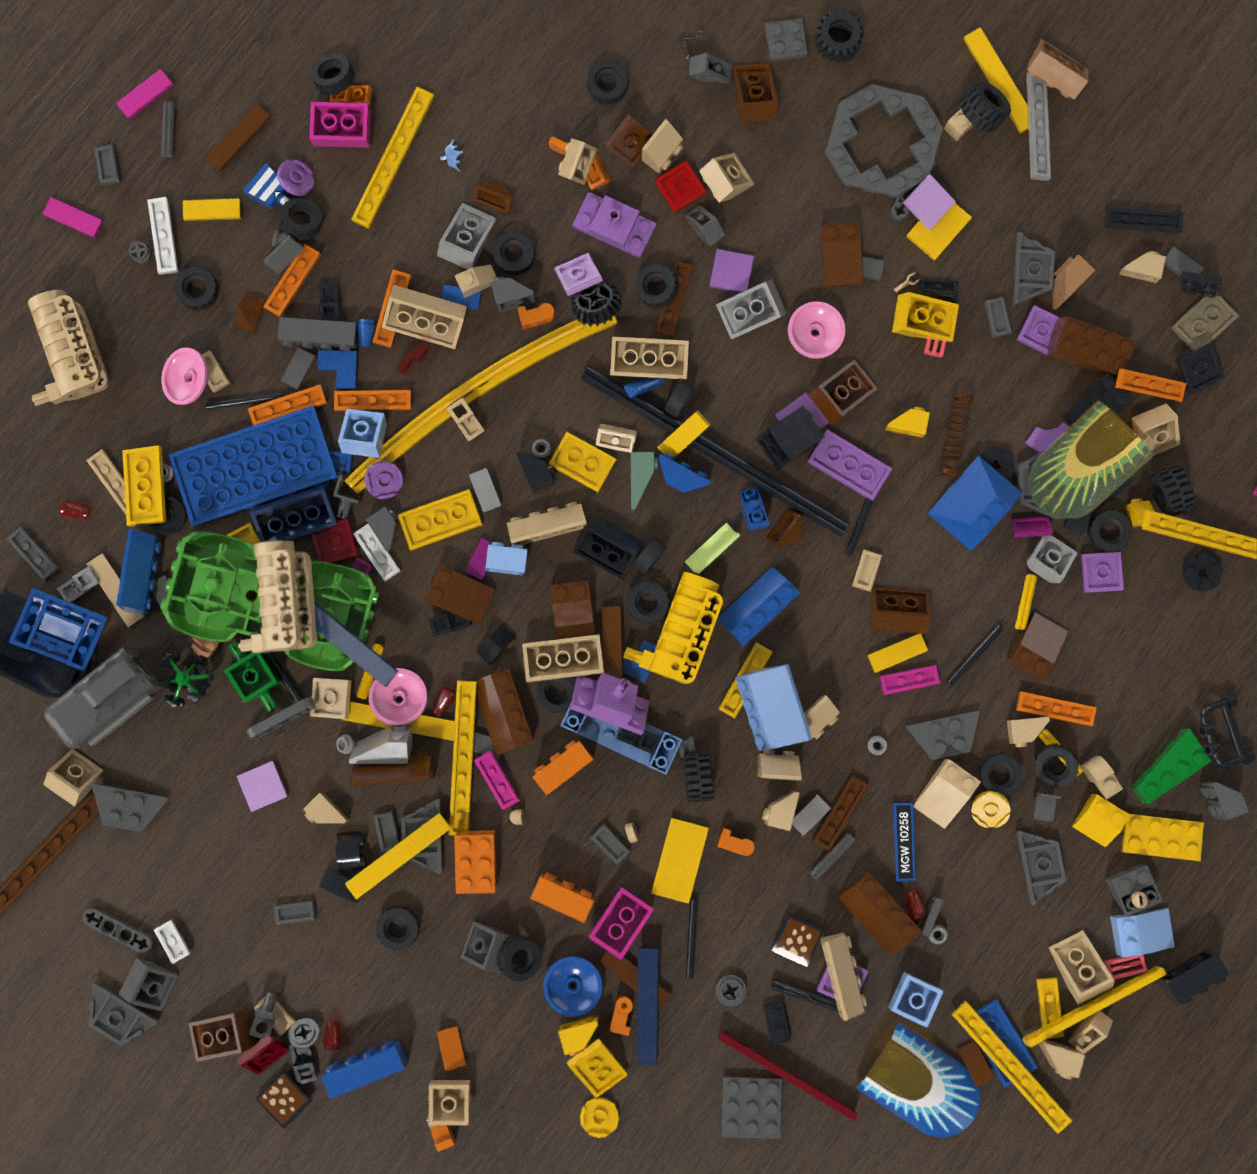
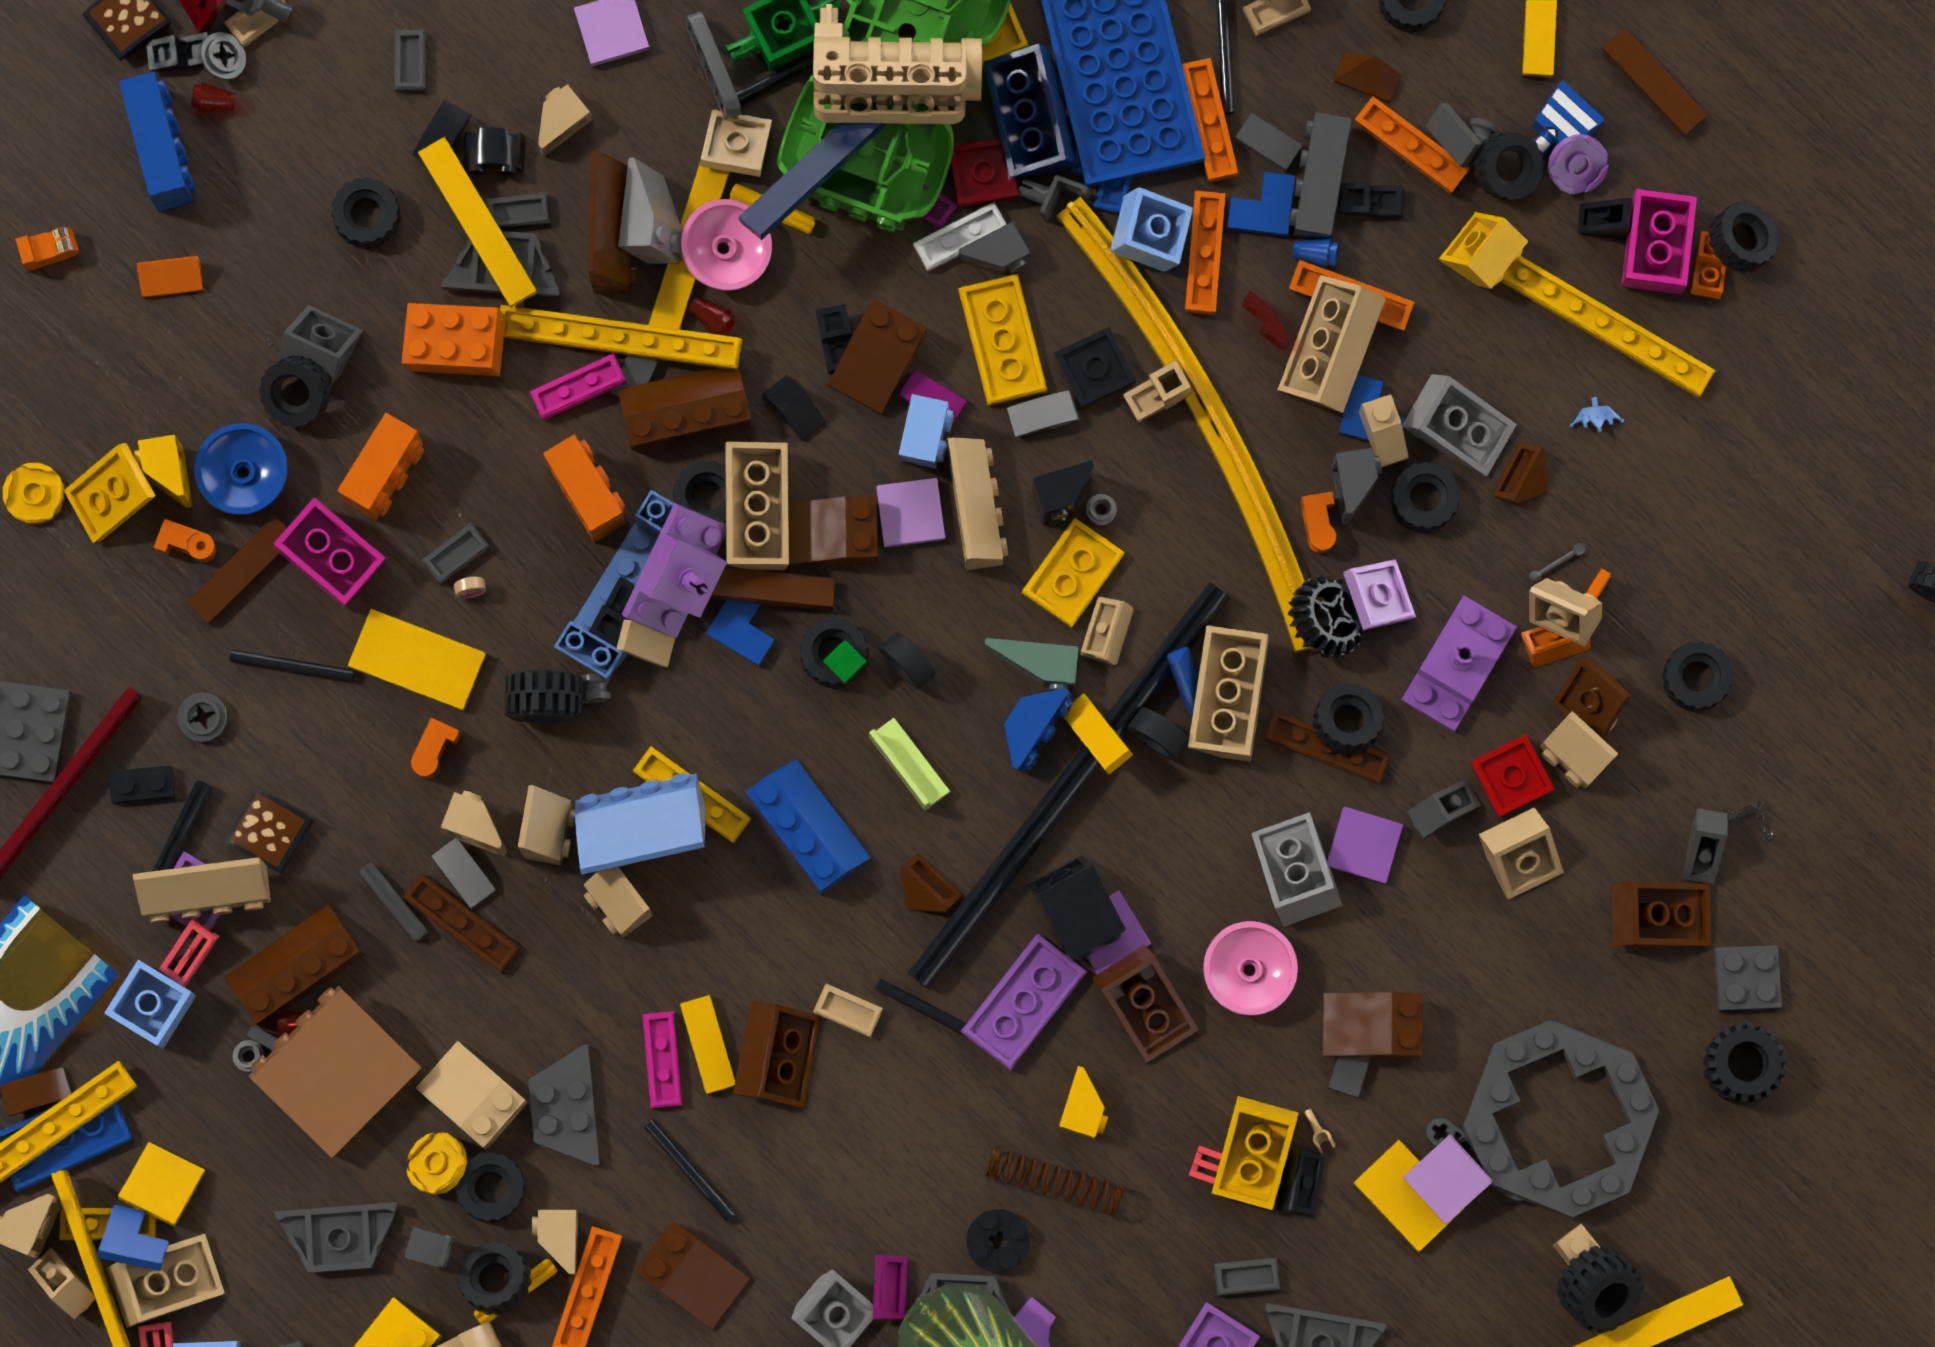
camera: 95 degrees right, 5 degrees down
light grey plate [337,735,354,754] -> none
medium lavender tile [364,461,403,499] -> none
tan slope [429,1080,471,1125] -> none
tan hinge [510,809,525,825] -> none
black slope [574,514,644,580] -> none
yellow piece [623,572,723,684] -> none
dark blue tile [637,947,658,1065] -> none
blue slope [739,488,769,532] -> none
light grey plate [868,736,887,755] -> none
tile [893,803,916,881] -> none
blue slope [927,456,1022,551] -> none
yellow axle [1015,574,1037,630] -> none
none -> tile [98,1204,169,1271]
none -> yellow tile [118,1142,205,1227]
none -> coral tile [158,918,220,987]
none -> medium nougat panel [249,985,422,1158]
none -> tan tile [616,620,675,668]
none -> green tile [823,640,867,684]
none -> lavender tile [876,478,945,548]
none -> black plate [1054,327,1136,409]
none -> yellow slope [1439,212,1528,289]
none -> dark grey hinge [1529,543,1585,582]
none -> black slope [1577,198,1632,240]

